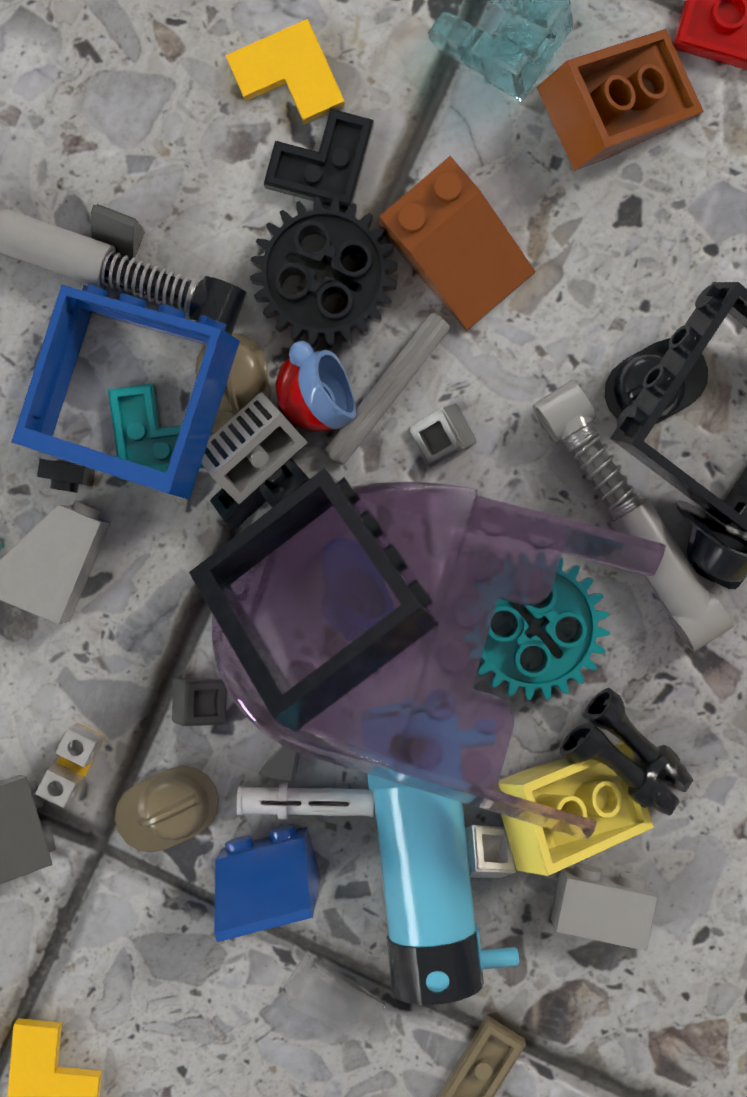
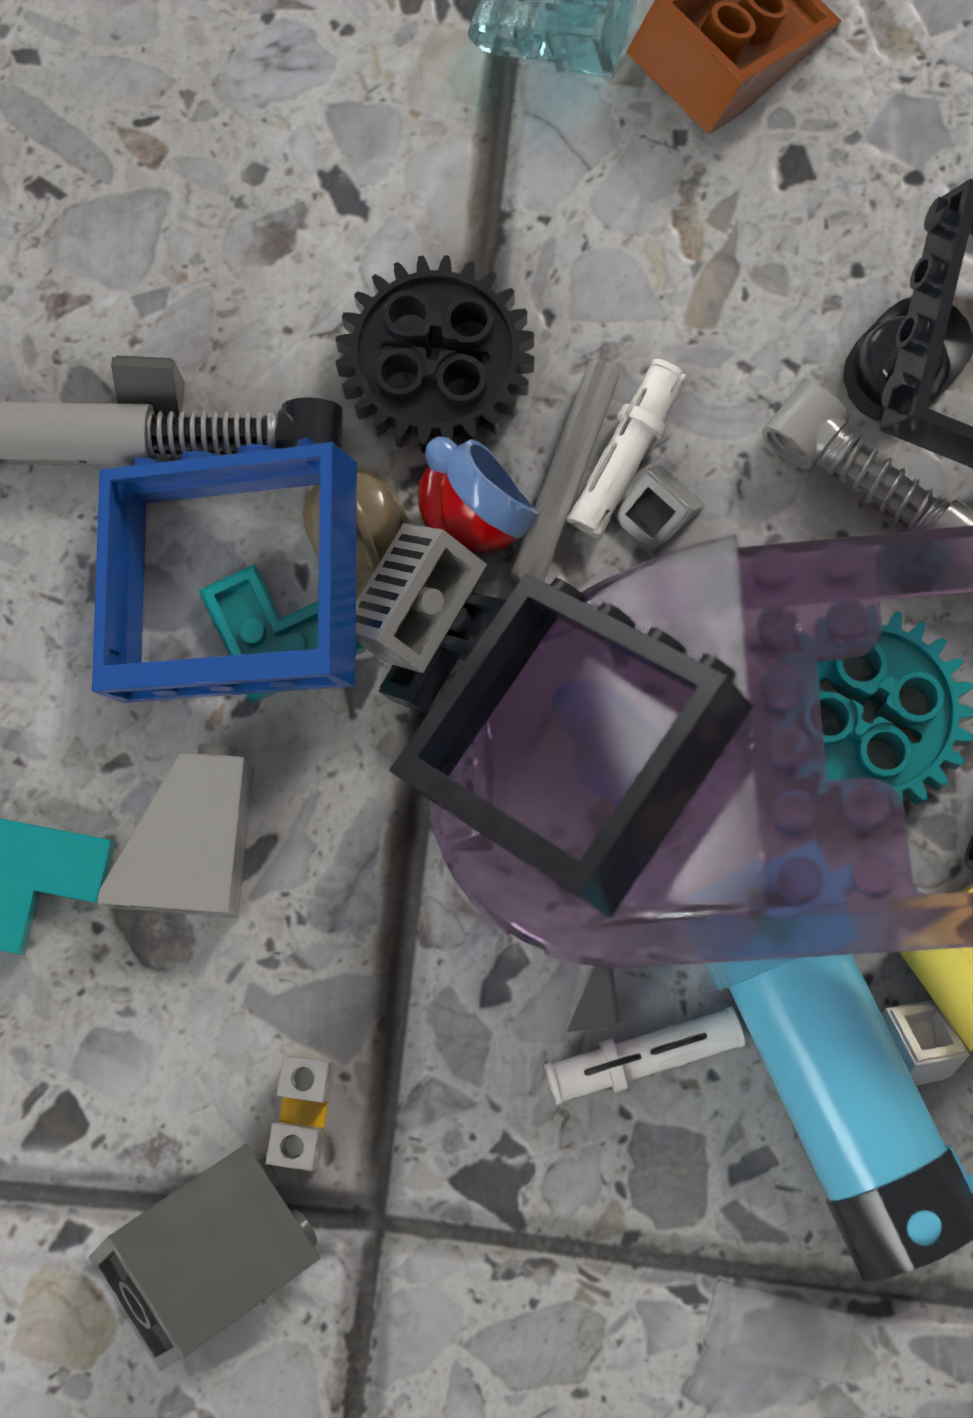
camera: 10 degrees left, 10 degrees down
black plate [37,459,95,493] -> none
dark tan piece [115,766,219,853] -> none
dark grey slope [172,678,227,726] -> none
blue slope [214,824,321,942] -> none
yellow tile [225,19,345,125] -> none
black tile [264,108,374,210] -> none
dark orange slope [379,156,536,331] -> none
none -> white pin [566,359,687,539]

